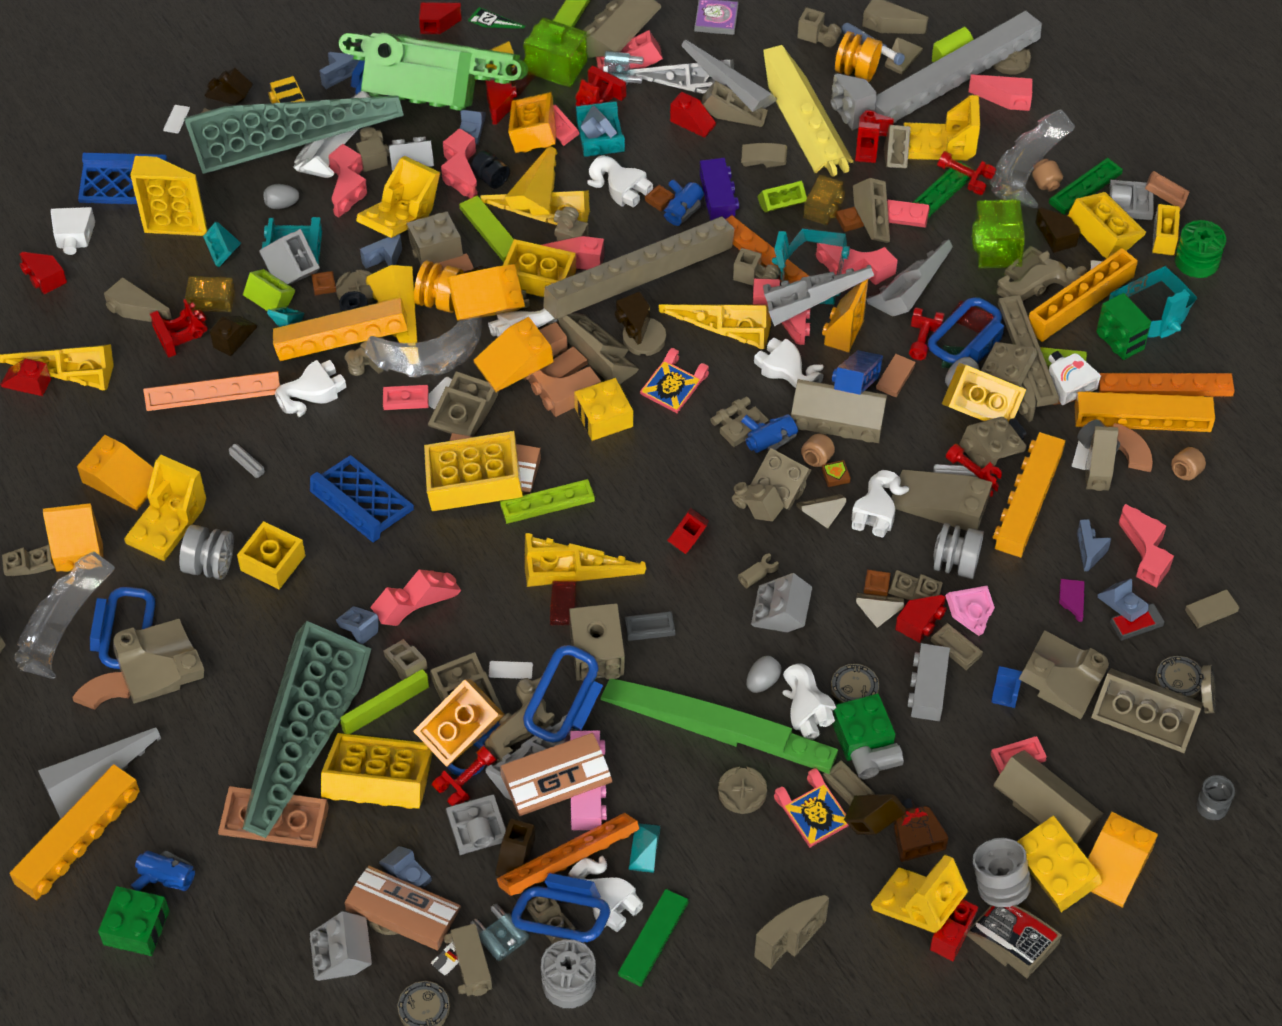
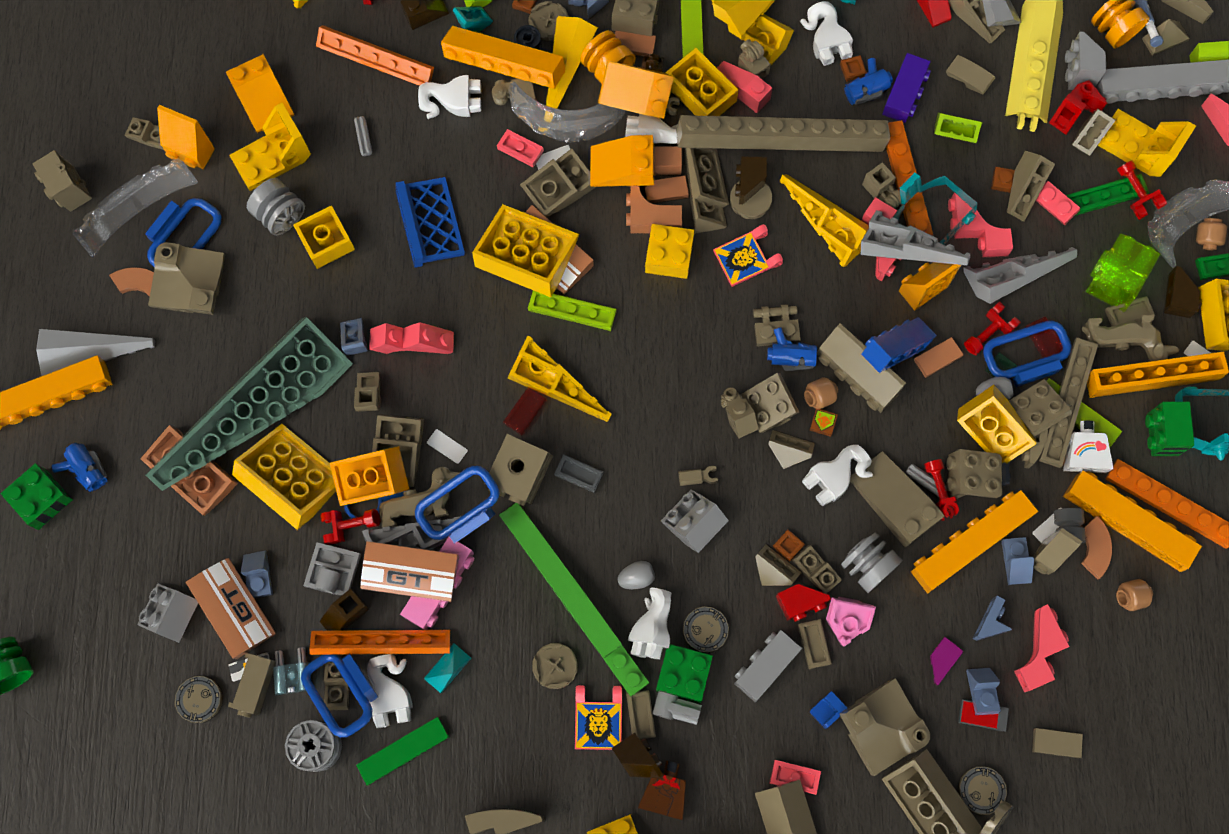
camera: 35 degrees right, 20 degrees up
lime tile [340,669,429,734] -> none
red slope [667,507,709,554] -> none
white hips [754,338,824,388] -> none
clear yellow brick [803,175,845,225] -> none
none -> sand blue slope [1001,537,1034,585]

